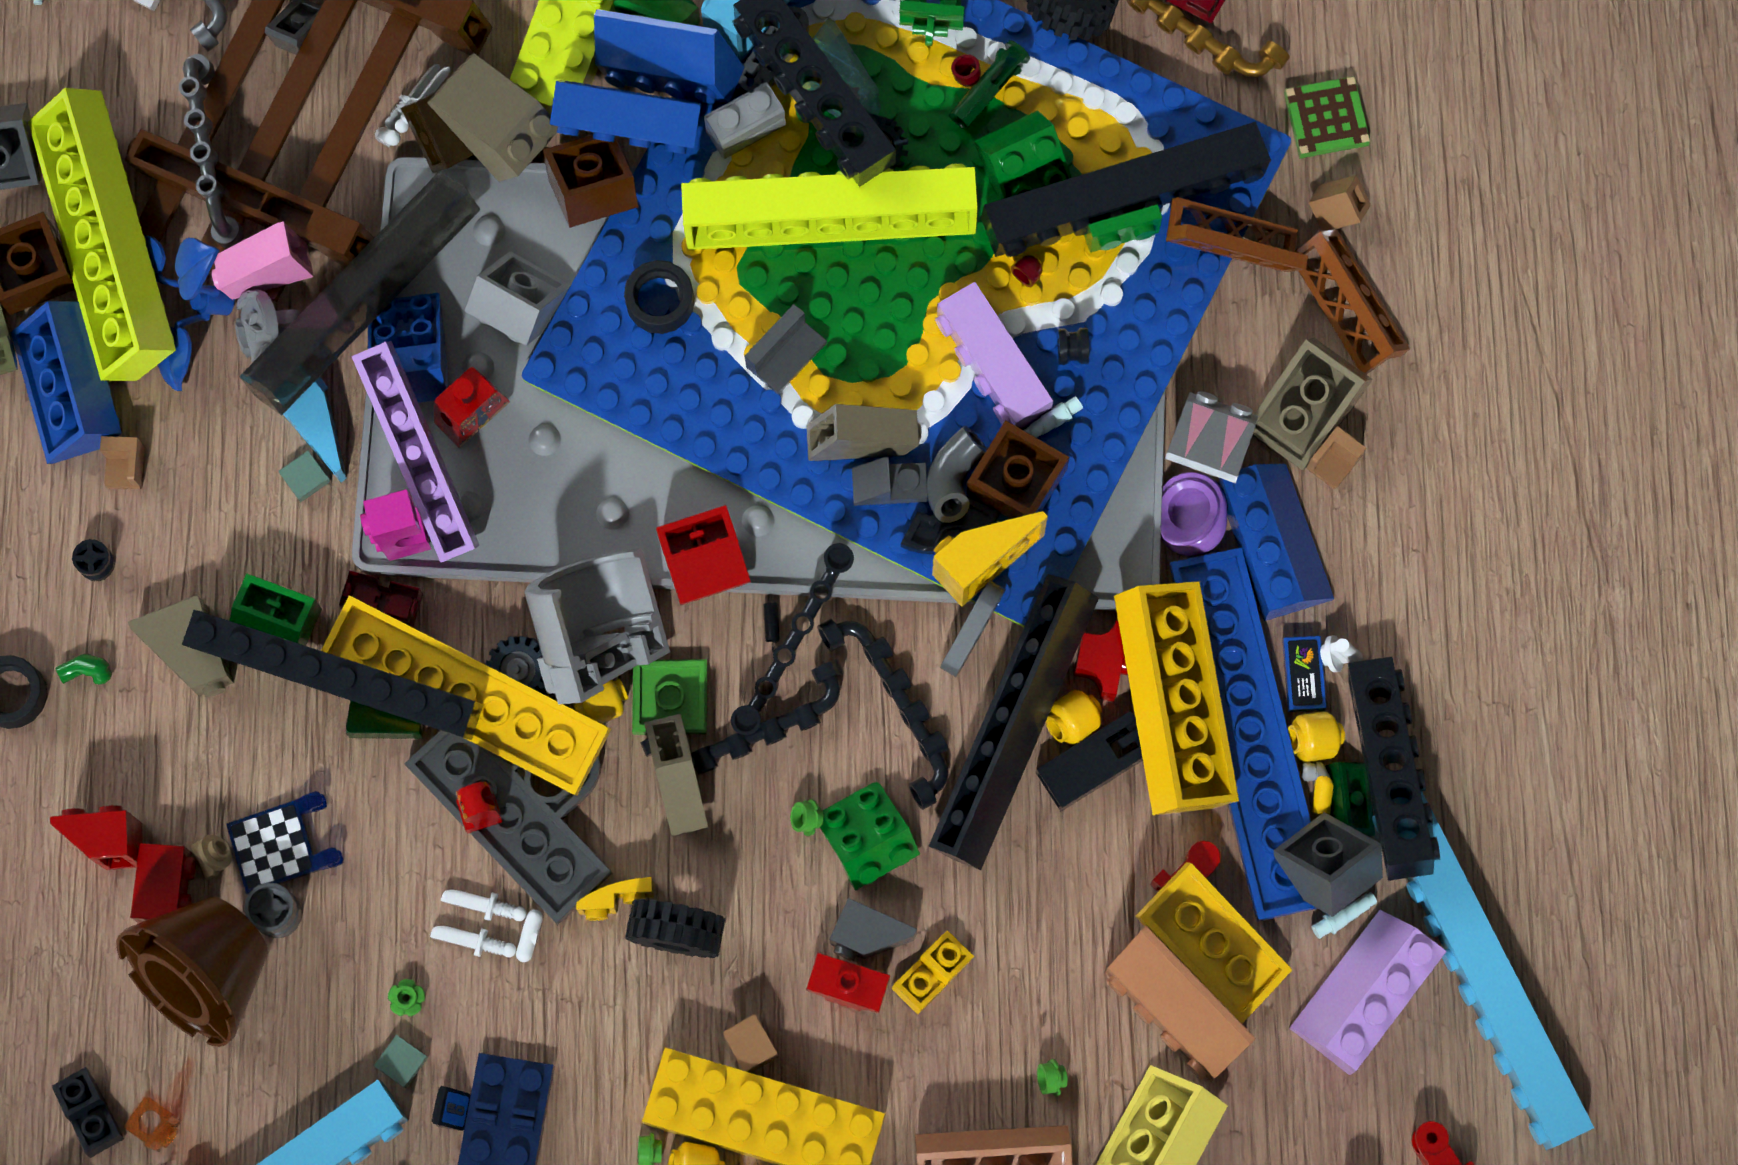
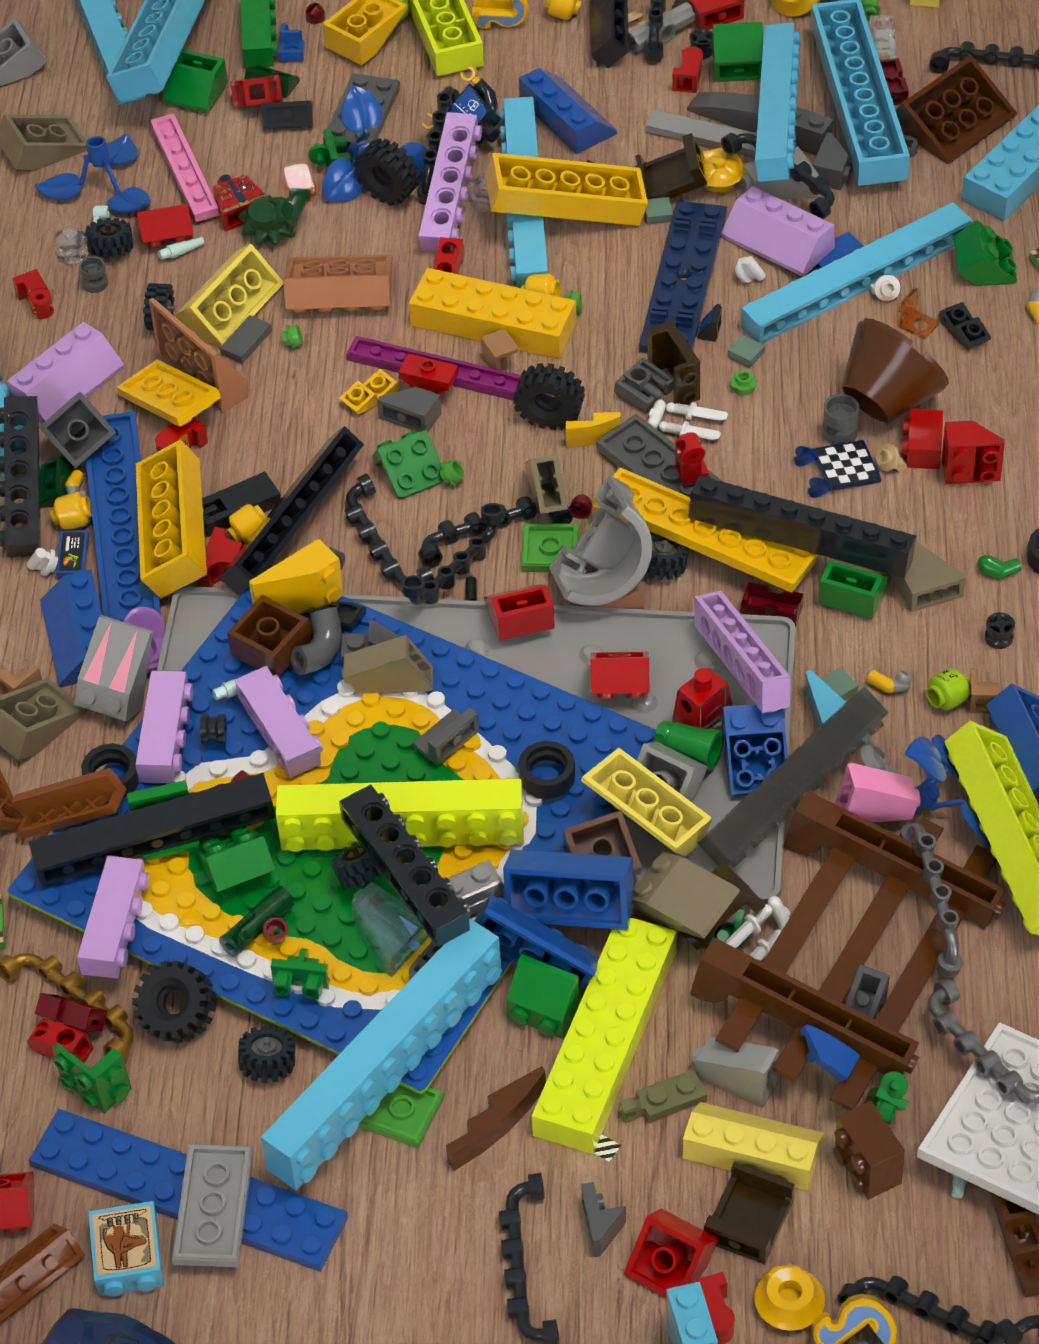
camera: 175 degrees left, 25 degrees down
dark pink arch [360,489,432,561] -> none
none -> lavender brick [77,856,150,979]
none -> black tyre [81,743,139,802]
none -> lavender brick [135,671,193,783]
none -> black wheel [143,283,175,331]
none -> dark grey tile [220,315,272,364]
none -> magenta tile [346,336,552,400]
none -> dark red hinge [569,494,593,519]
none -> light yellow slope [581,748,712,857]
none -> red slope [590,651,650,699]
none -> dark grey brick [614,357,674,414]
none -> dark brown panel [647,320,700,405]
none -> green plant [654,720,724,771]
none -> arm [867,670,912,694]
none -> lime head [926,668,970,711]

